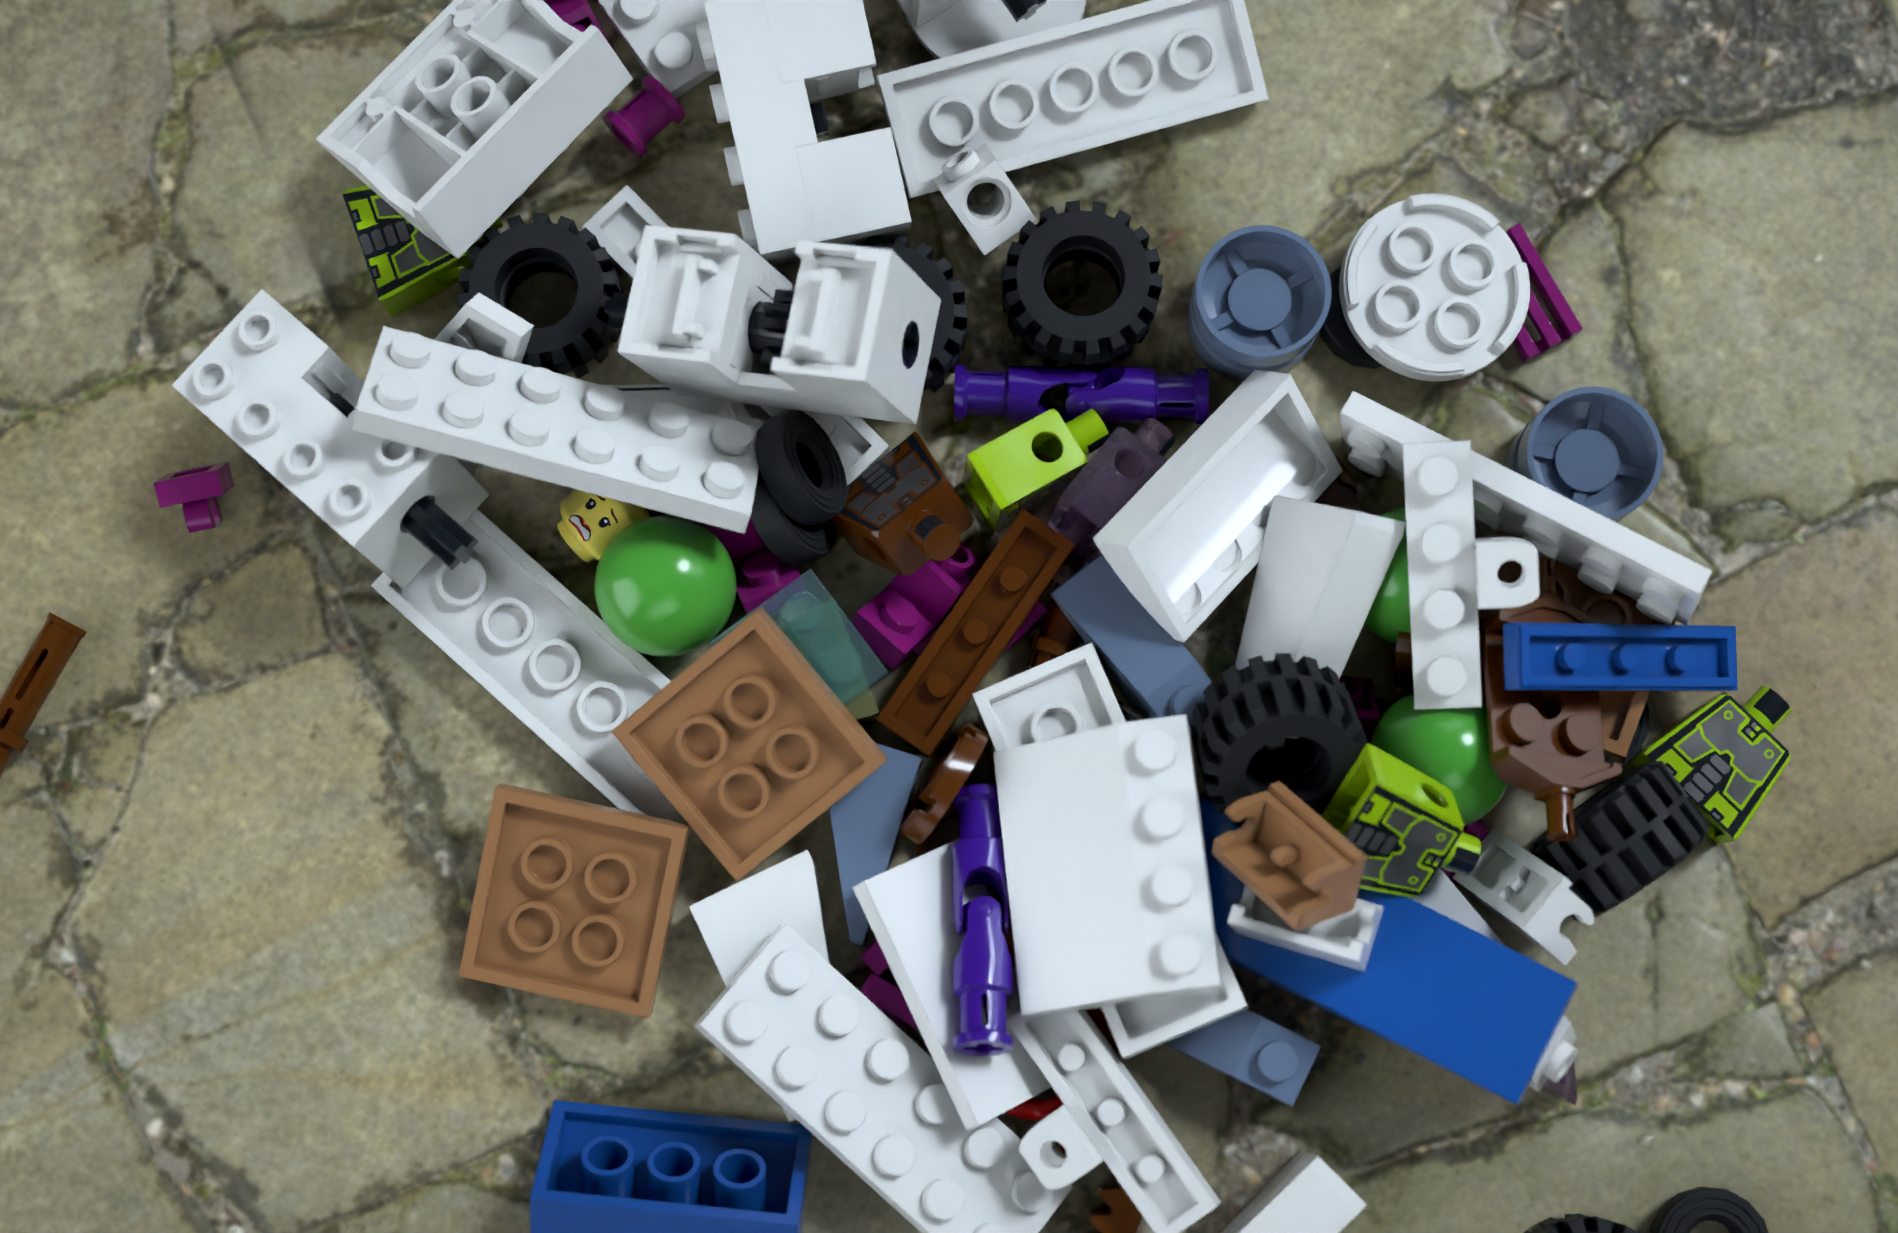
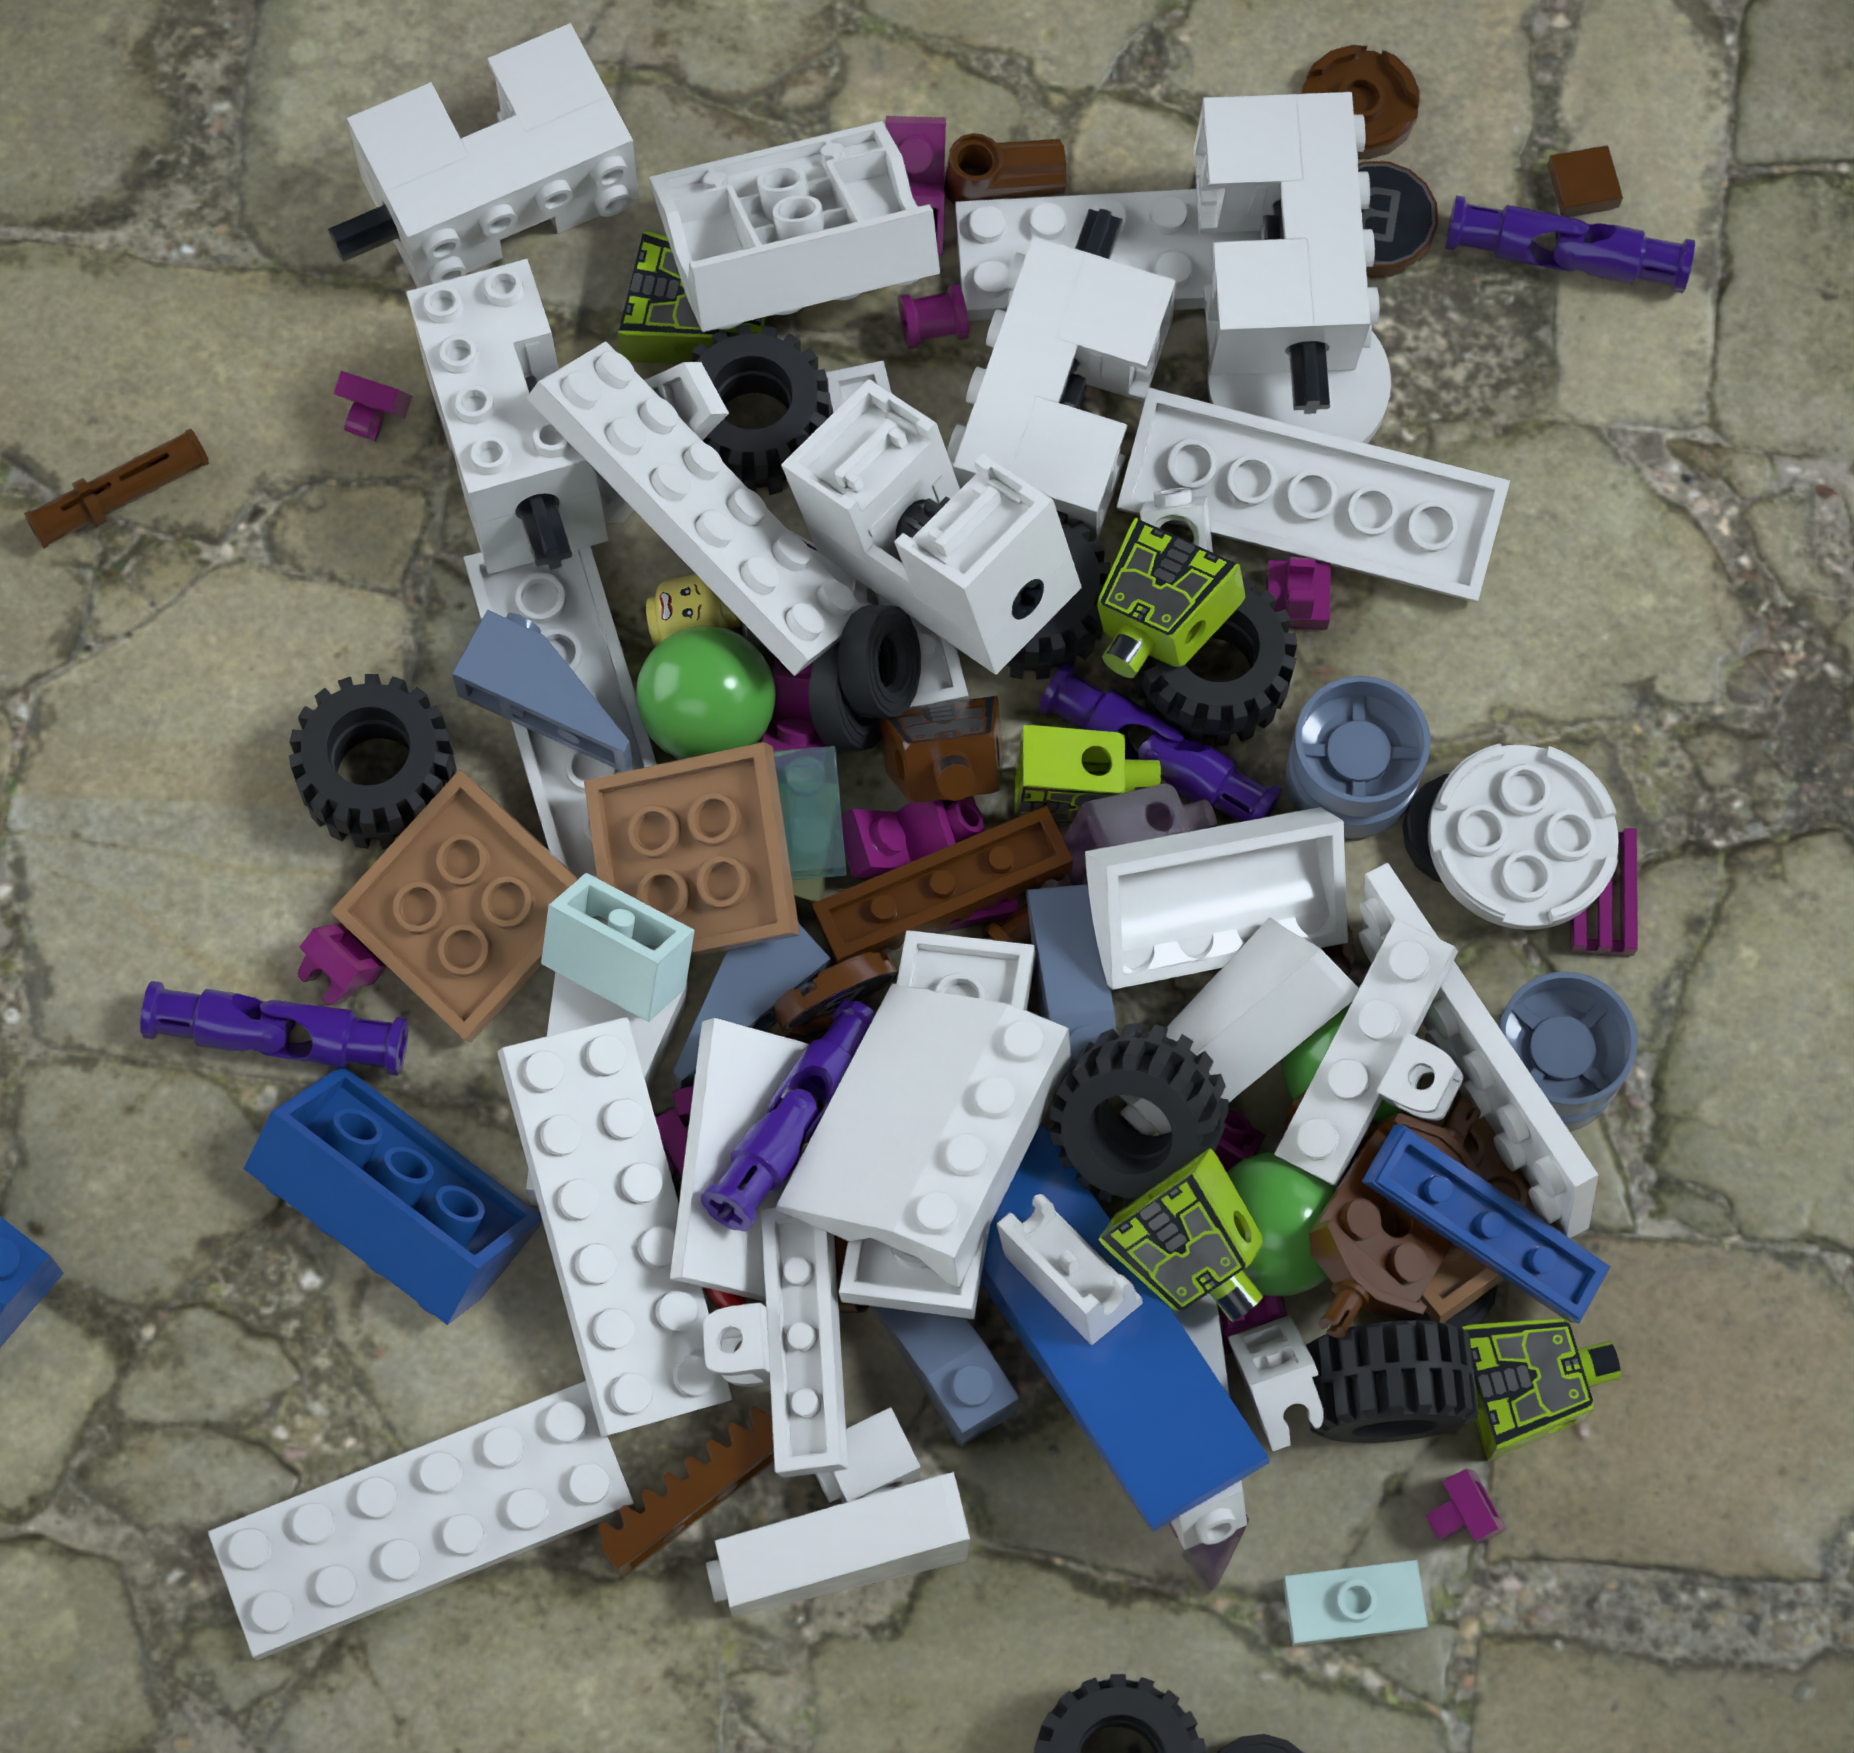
camera: 30 degrees right, 10 degrees down
medium nougat hinge [1211,781,1367,931] -> none
none -> dark purple piece [140,981,409,1076]
none -> black tyre [289,674,457,849]
none -> magenta tile [297,923,387,1005]
none -> white piece [328,23,639,288]
none -> sand blue slope [452,609,633,772]
none -> light aqua brick [541,873,695,1022]
none -> white brick [815,1407,921,1503]
none -> torso [1097,518,1246,678]
none -> magenta tile [1266,557,1331,630]
none -> light aqua plate [1282,1560,1428,1646]
none -> magenta tile [1425,1469,1507,1543]

